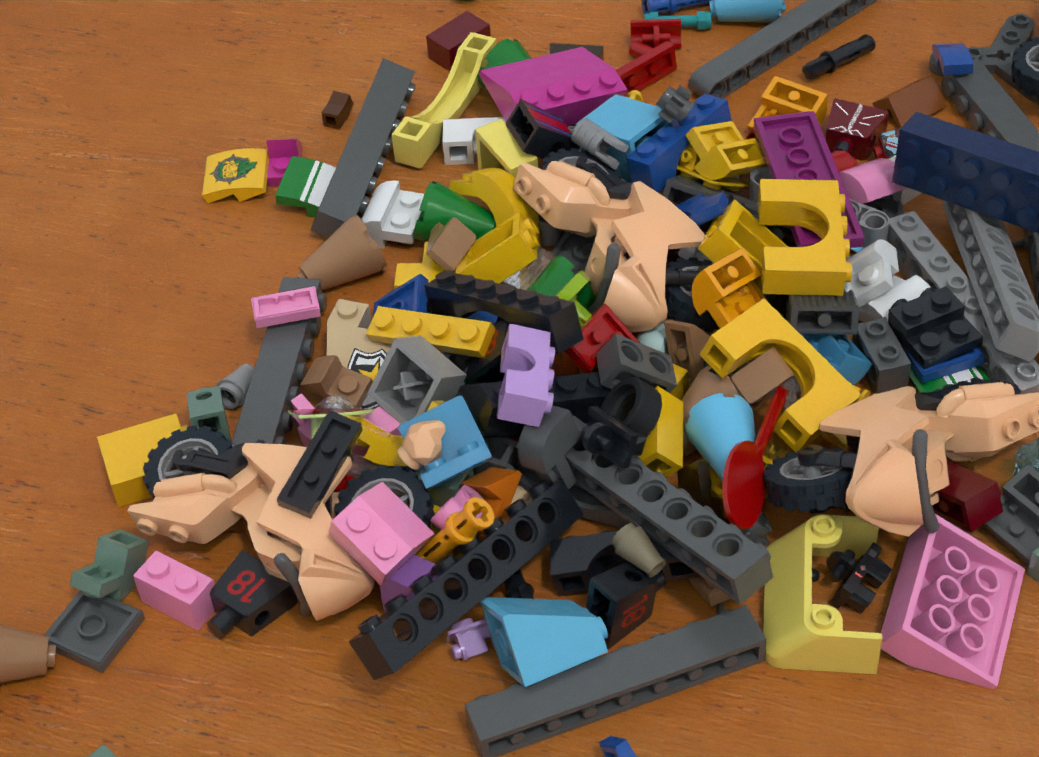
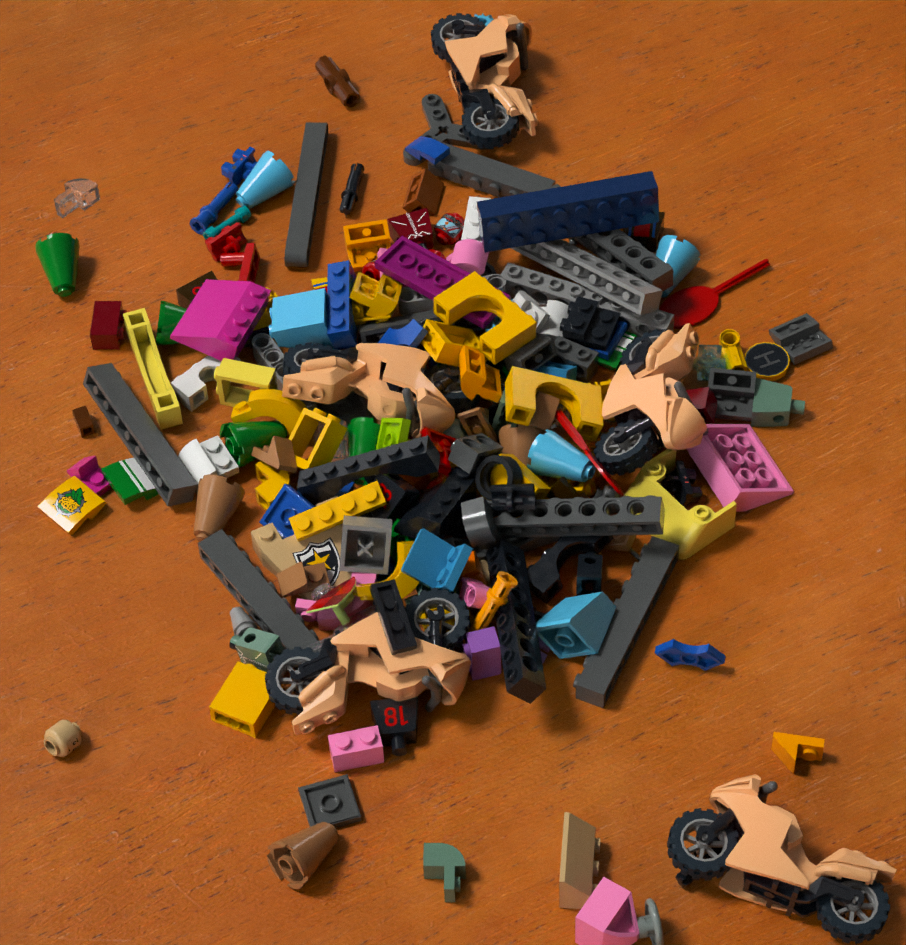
camera: 45 degrees left, 5 degrees up
sand green brick [69,529,149,601] -> none
bright pink plate [251,286,321,328] -> none
bright pink slope [329,482,435,586] -> none
light nougat rock [397,420,446,470] -> none
lavender arch [497,324,555,427] -> none
black torso [505,99,580,159] -> none
light grey hinge [571,118,629,170] -> none
dark tan cone [611,523,666,577] -> none
dark grey gear [656,85,694,124] -> none

